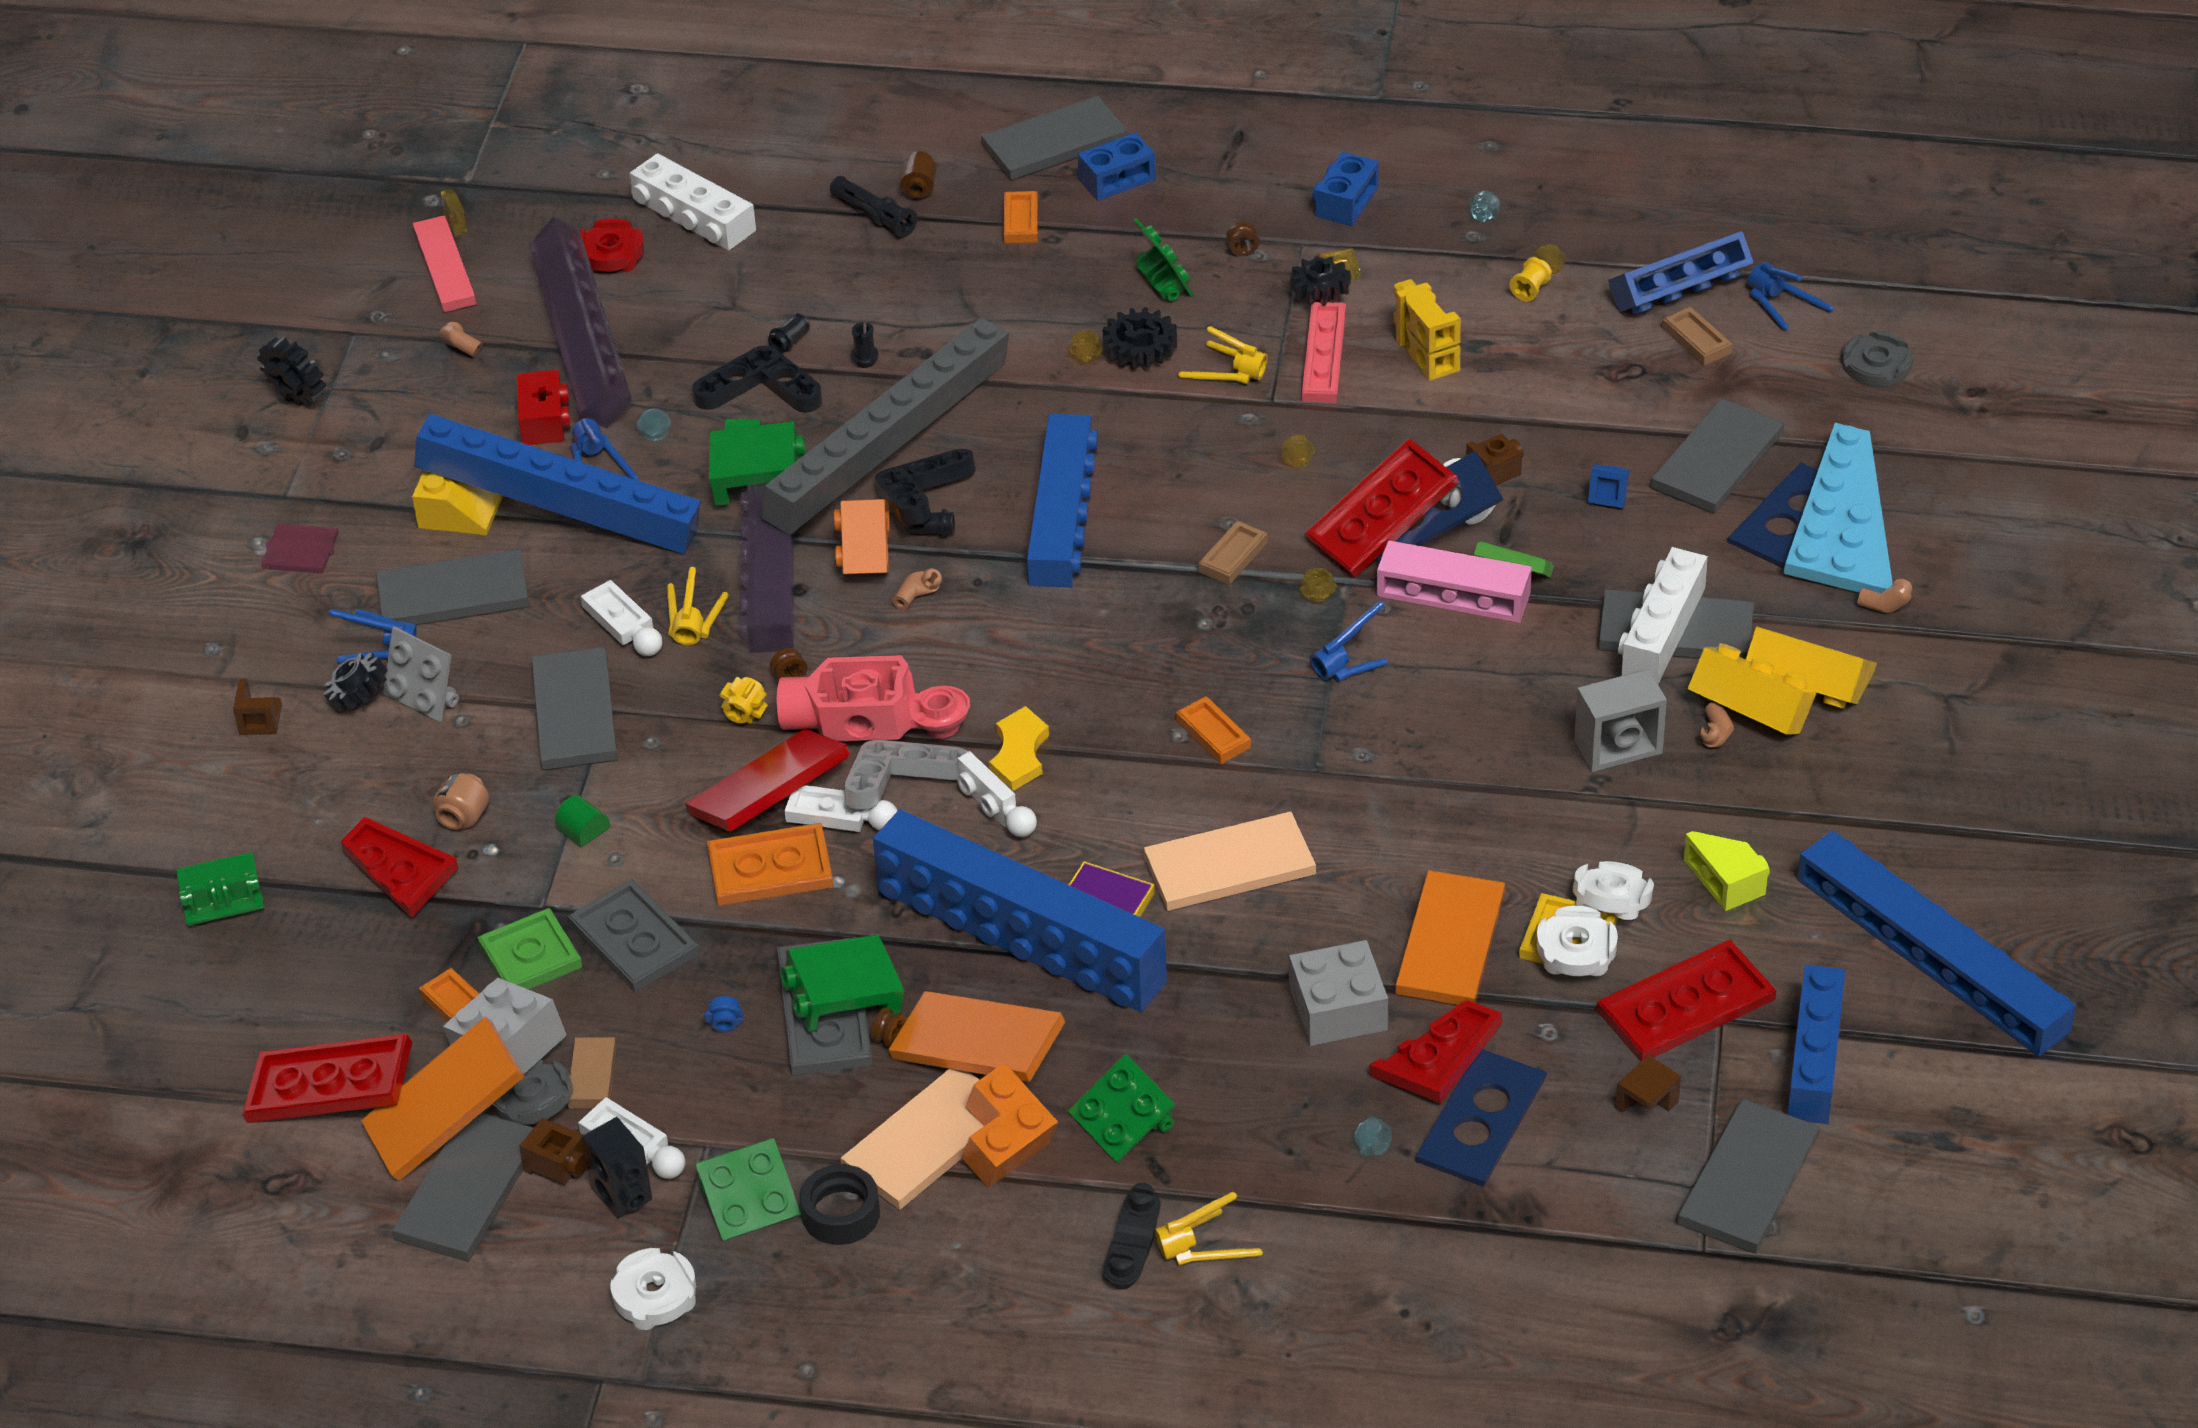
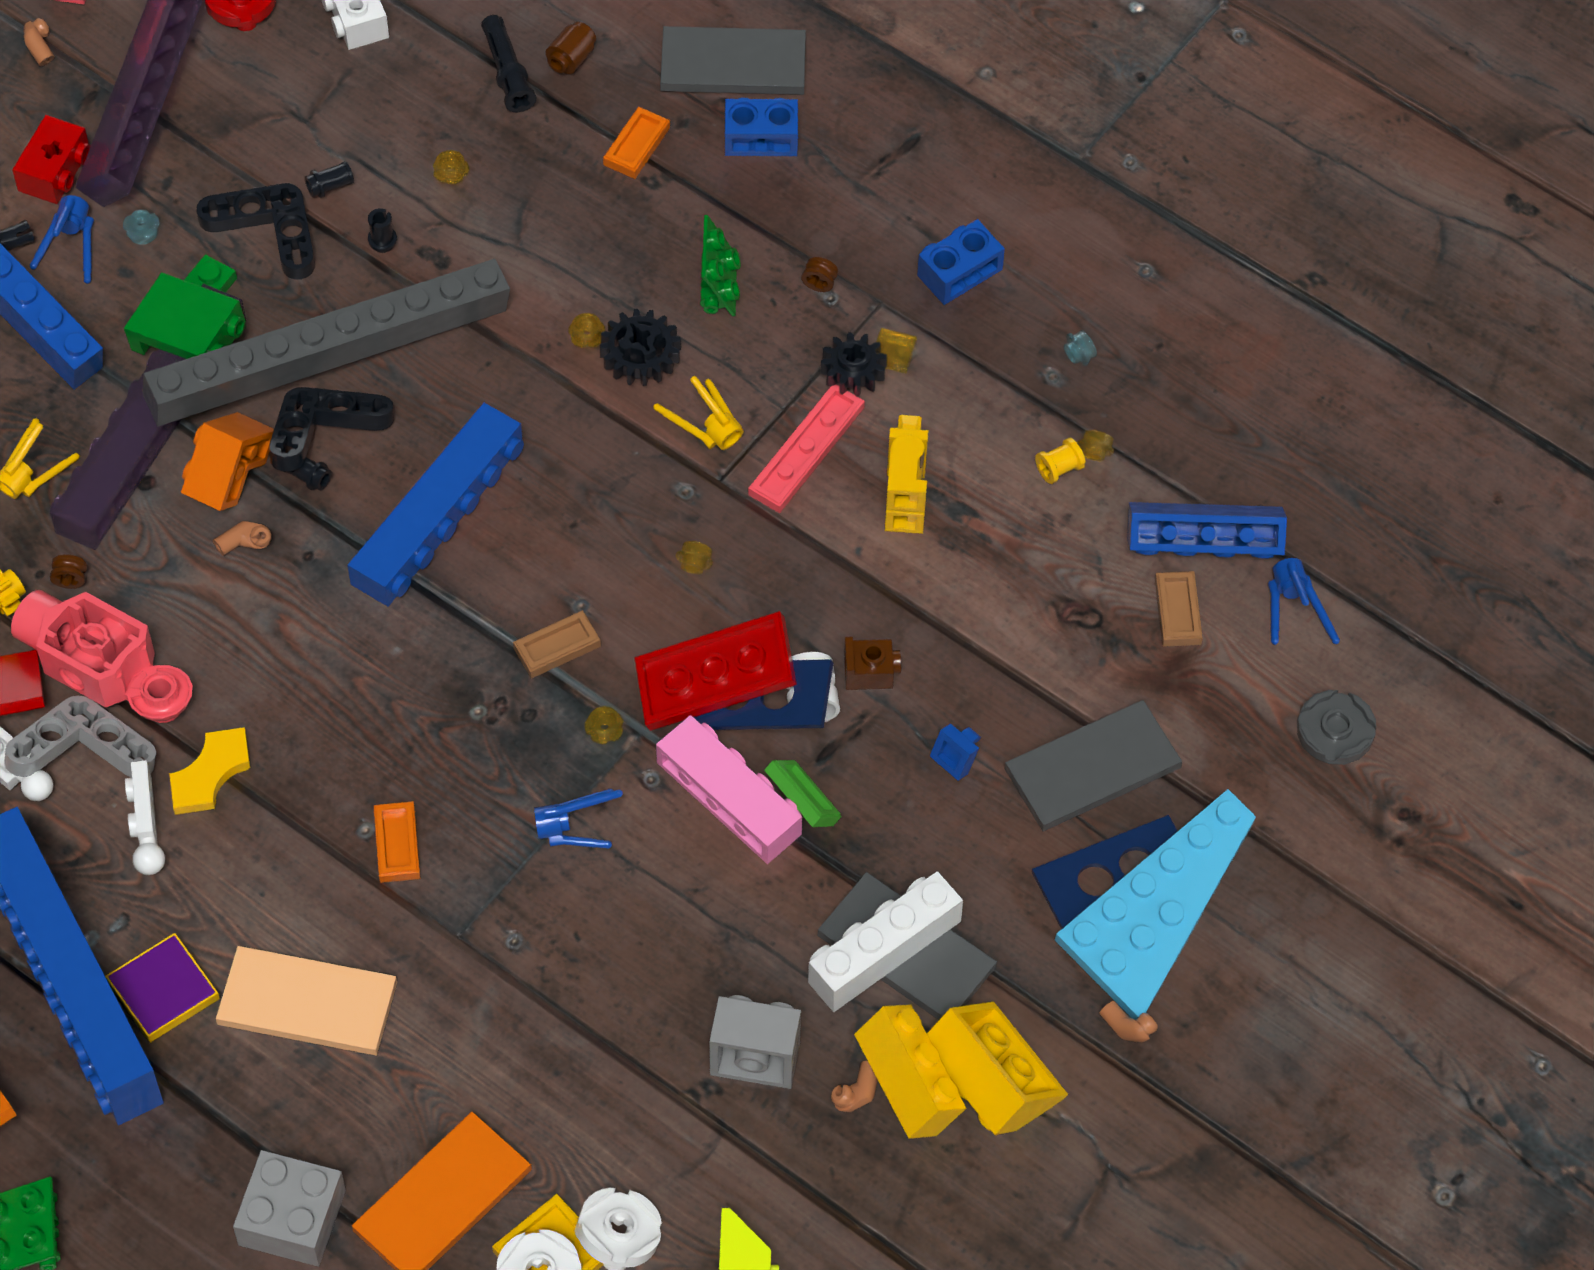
camera: 25 degrees right, 15 degrees up
none -> clear yellow plate [433,150,469,184]

